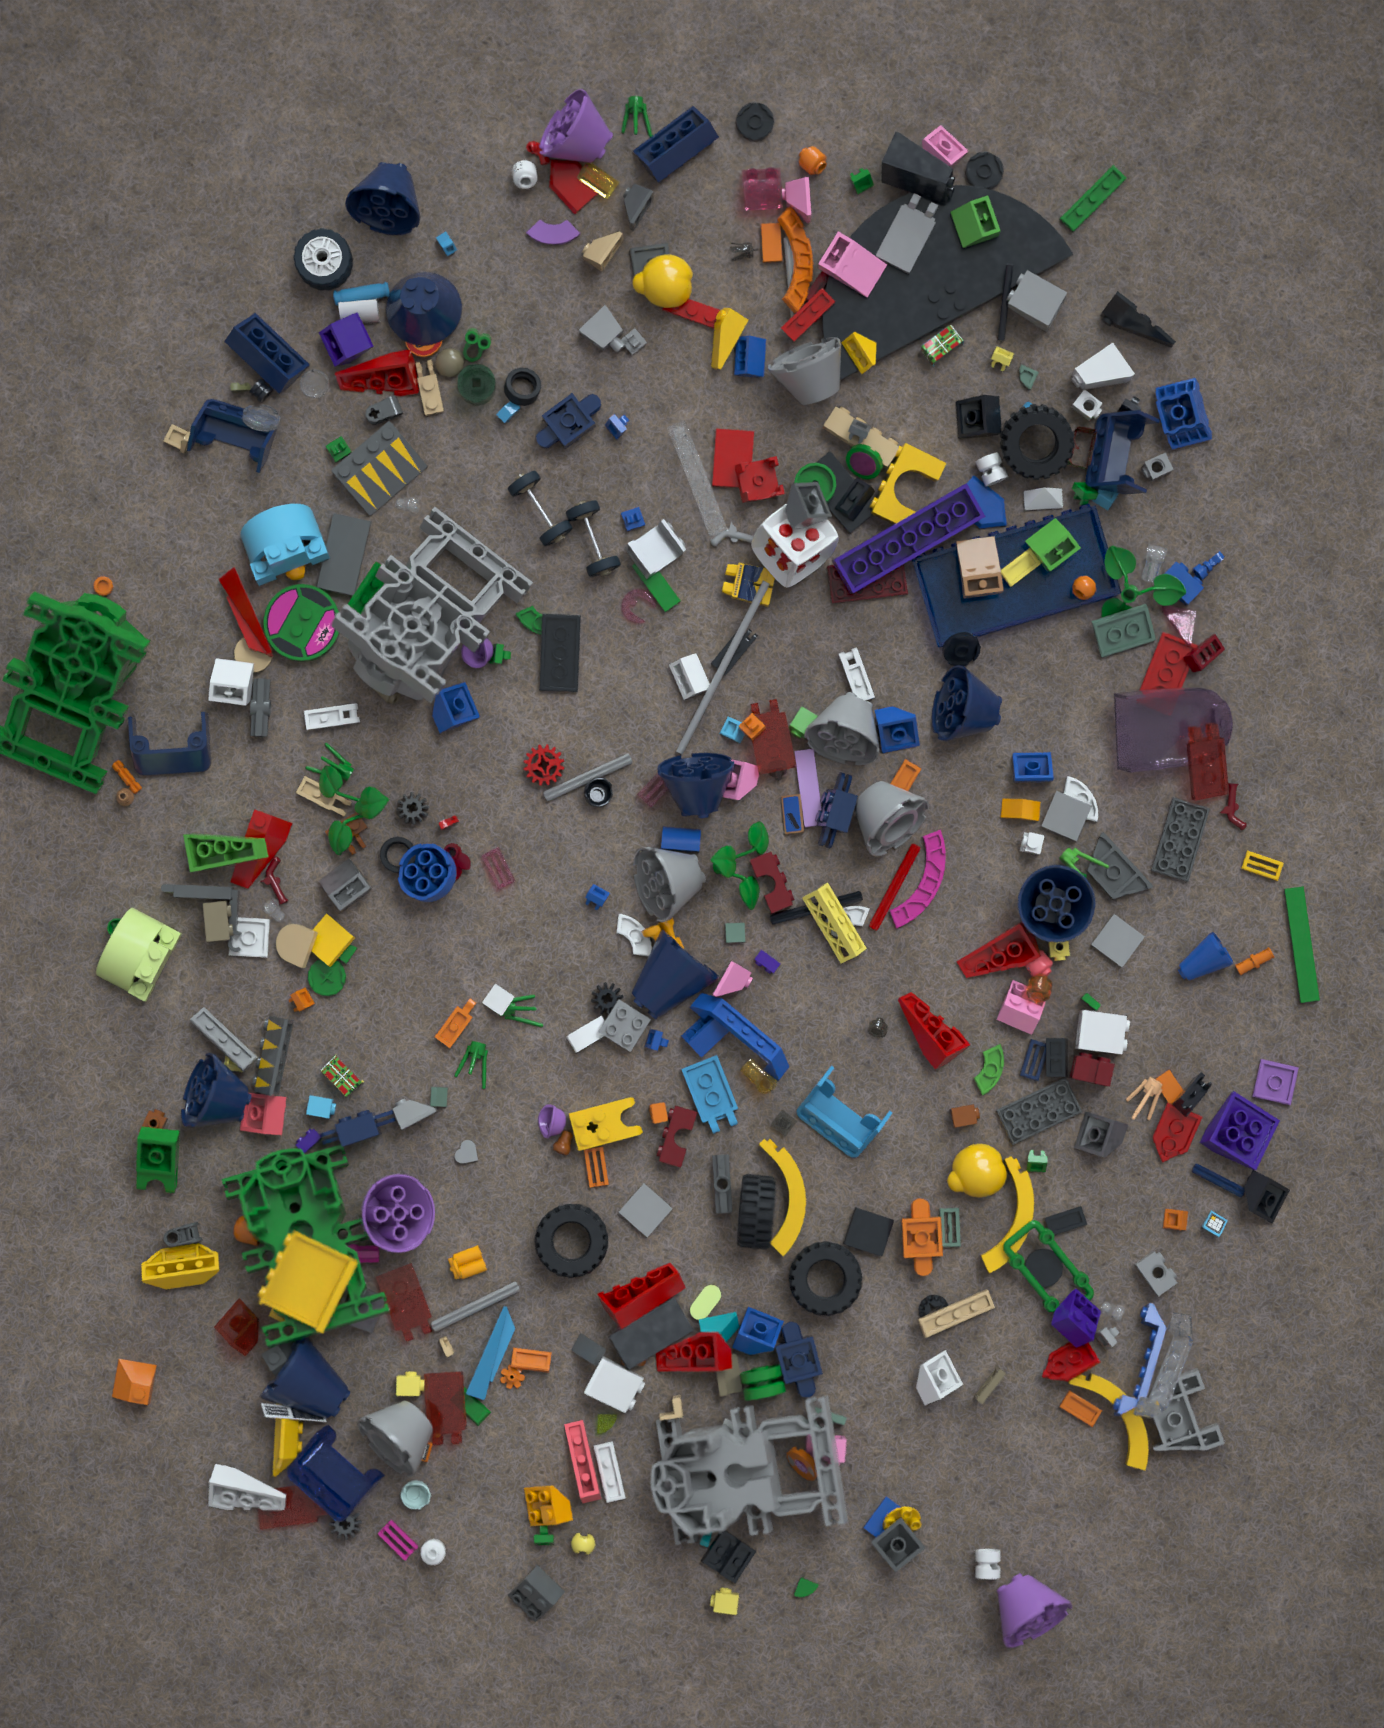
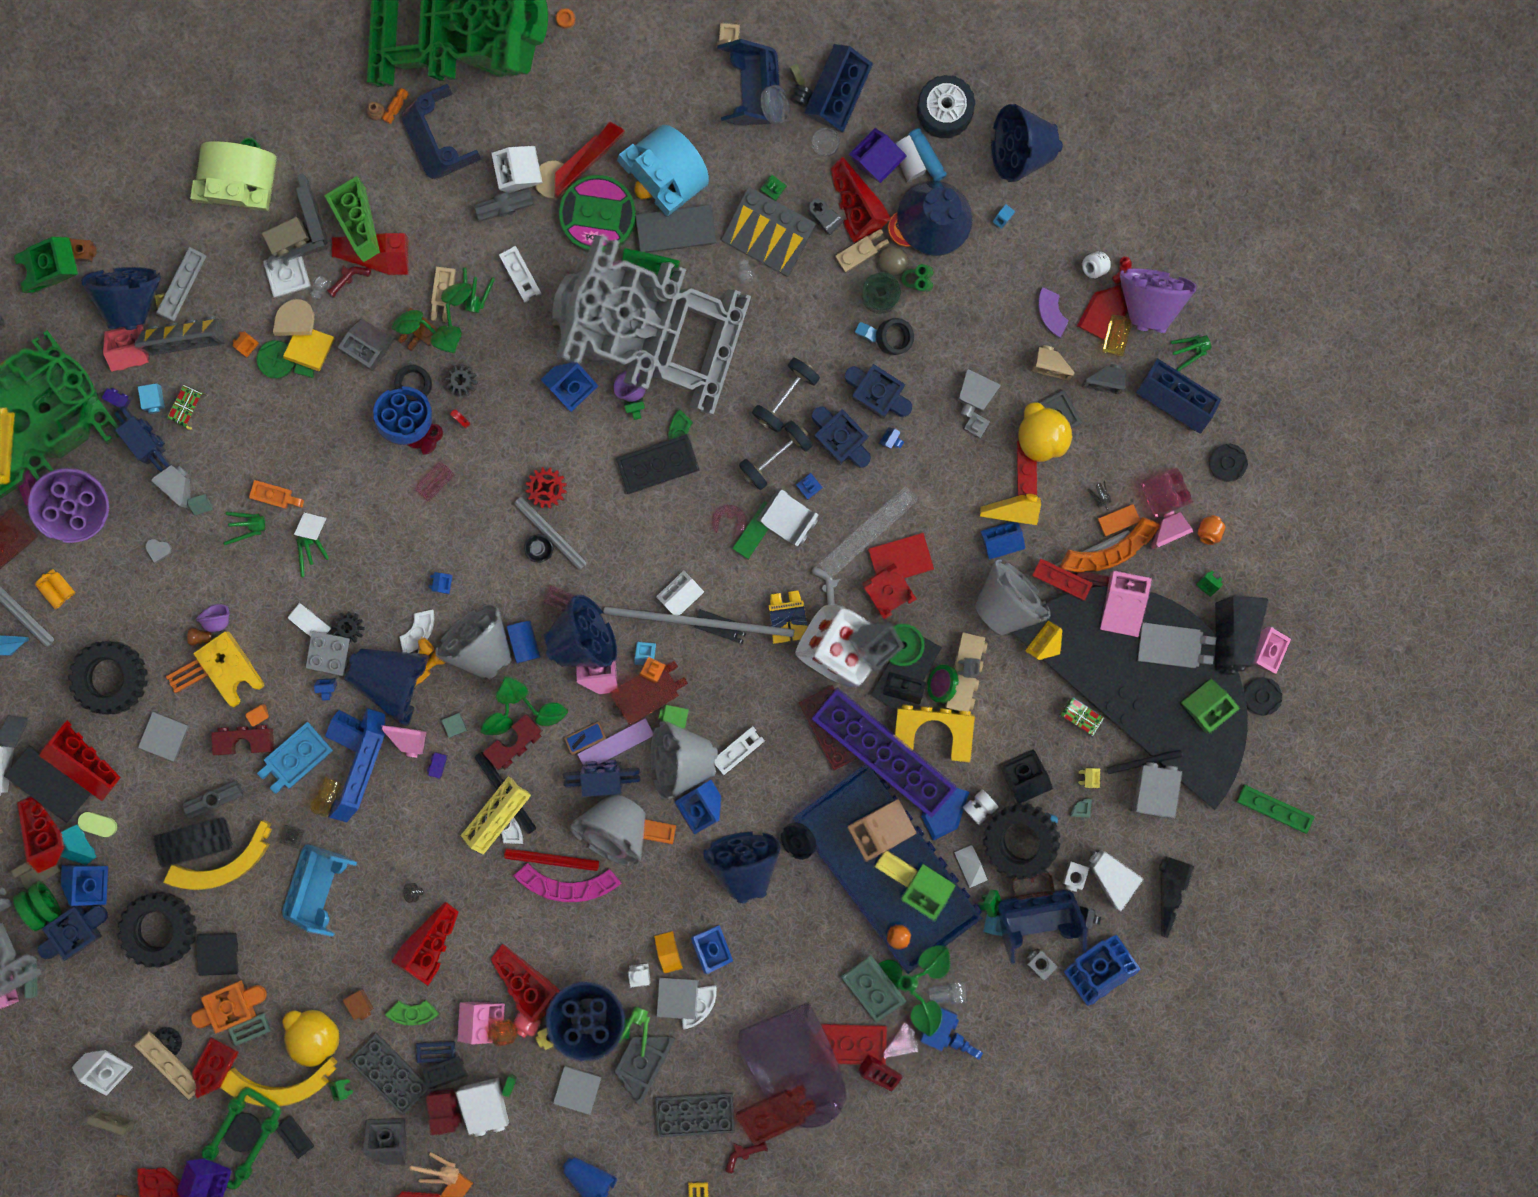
camera: 70 degrees right, 0 degrees up
none -> red tile [192,1038,239,1098]
none -> dark blue brick [812,406,871,468]

